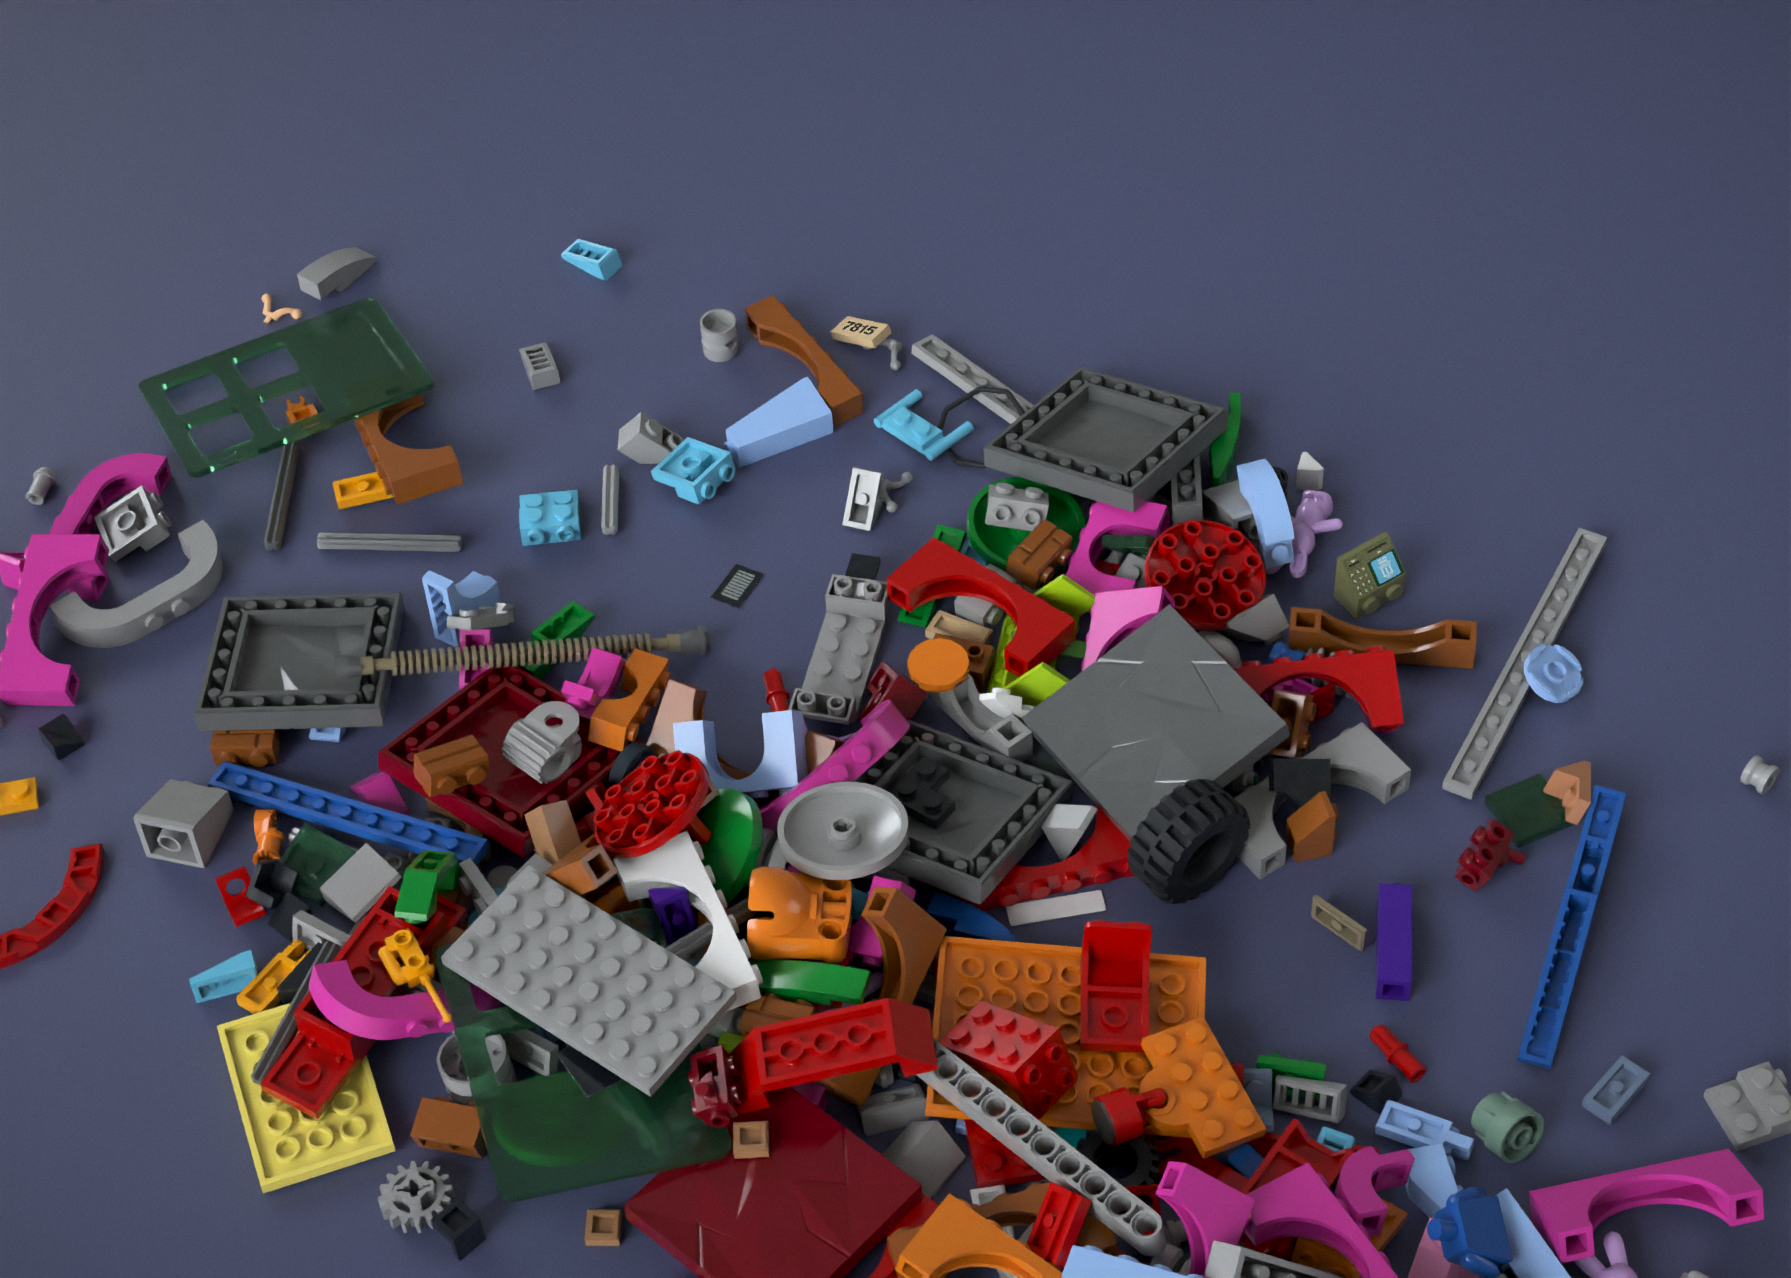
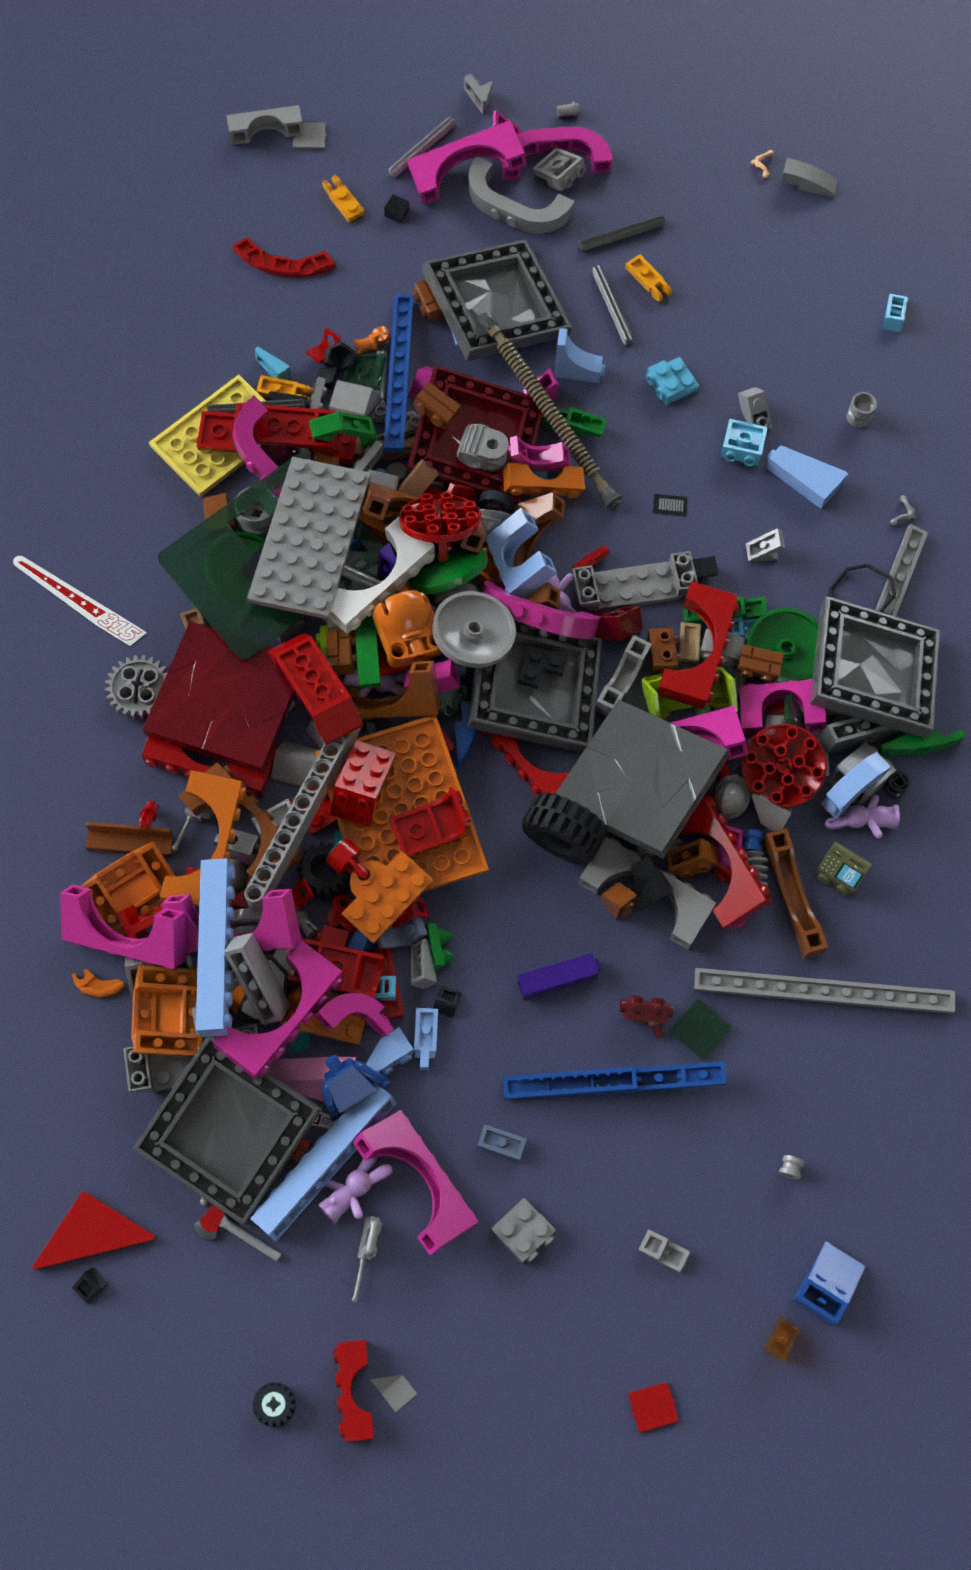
camera: 60 degrees right, 20 degrees up
light grey slope [133,779,234,869] -> none
clear green door [138,298,434,478] -> none
orange plate [286,396,322,434] -> none
dark orange arch [345,368,464,505] -> none
light orange piece [378,928,452,1023] -> none
light grey gear [378,1161,455,1233] -> none
black panel [431,1197,486,1261] -> none
light grey hinge [447,603,515,630] -> none
light grey slope [519,342,560,390] -> none
light grey axle [601,464,619,535] -> none
dark red brick [688,1045,744,1128] -> none
medium nougat tile [733,1121,769,1159] -> none
dark orange arch [744,295,864,427] -> none
tan tile [830,316,892,349] -> none
medium azure plate [873,389,974,461] -> none
light grey piece [880,472,913,513] -> none
orange tile [907,638,969,693] -> none
white slope [979,688,1035,725] -> none
light grey bracket [985,483,1049,531] -> none
white sticker [1006,890,1106,926] -> none
red plate [1026,1182,1092,1268] -> none
light grey slope [1041,804,1097,860] -> none
white slope [1296,451,1324,490] -> none
dark tan slope [1311,895,1376,952] -> none
red axle [1369,1024,1427,1083] -> none
sand green piece [1471,1091,1544,1163] -> none
light blue tile [1524,643,1584,703] -> none
nougat slope [1543,761,1591,825] -> none

